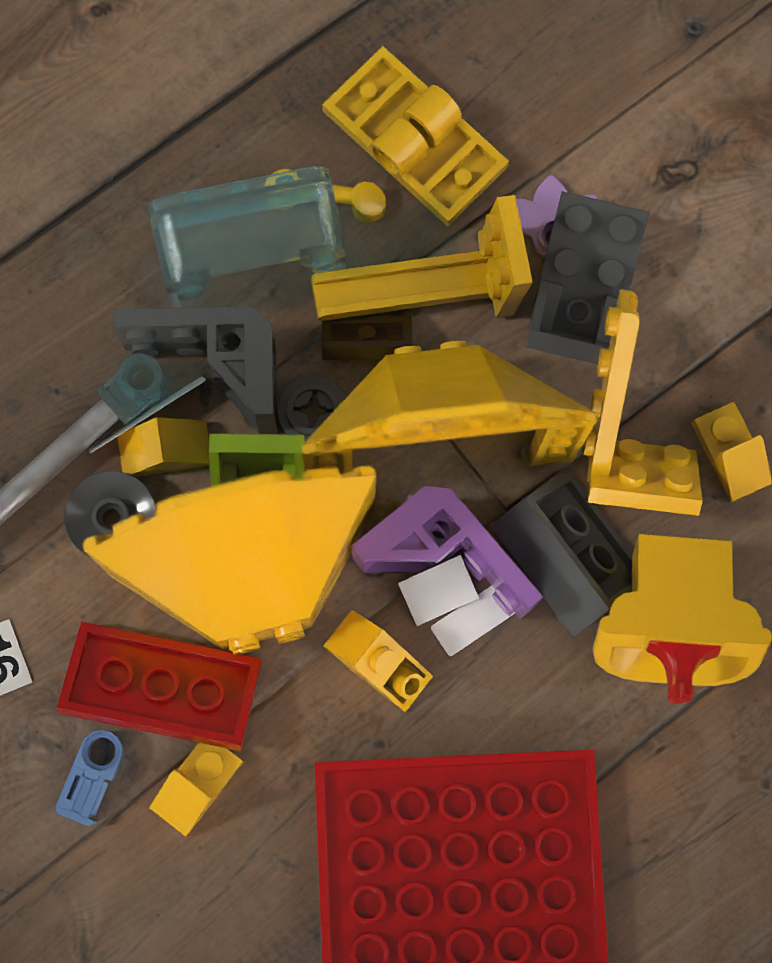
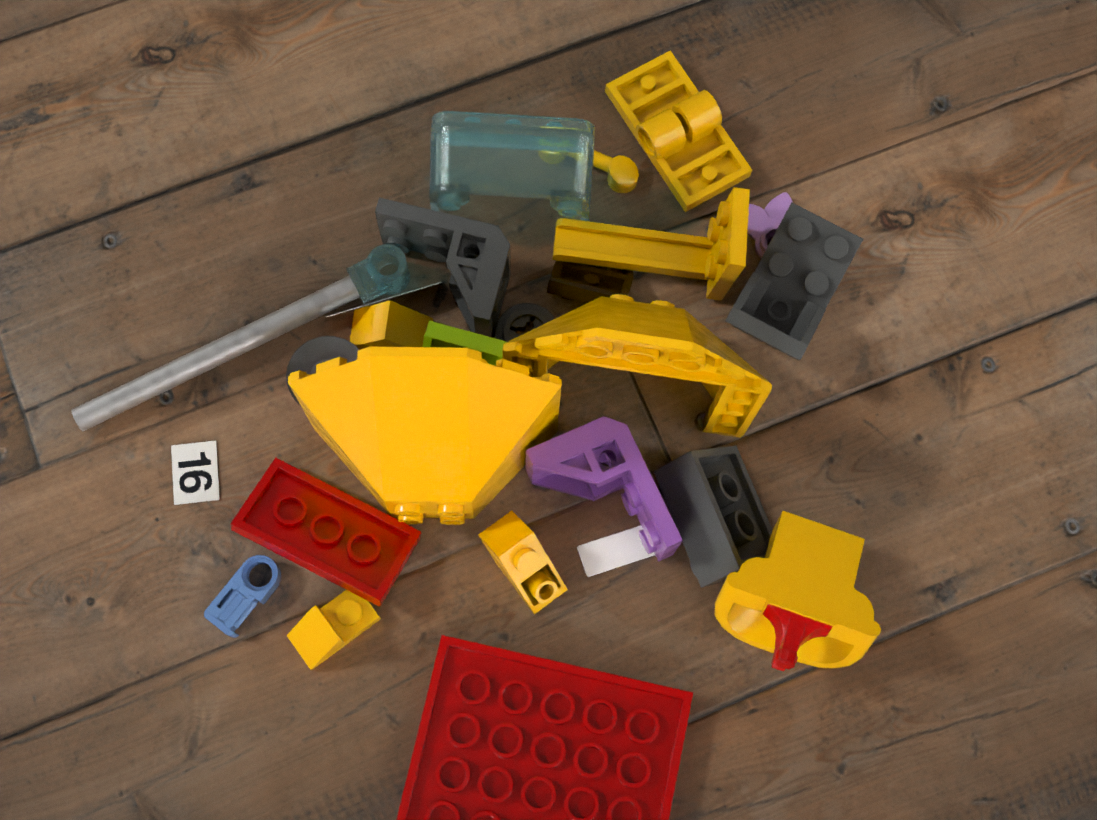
camera: 15 degrees right, 5 degrees down
white sticker [398,555,479,626] -> none
yellow bracket [583,290,703,516] -> none
yellow slope [691,402,772,503] -> none

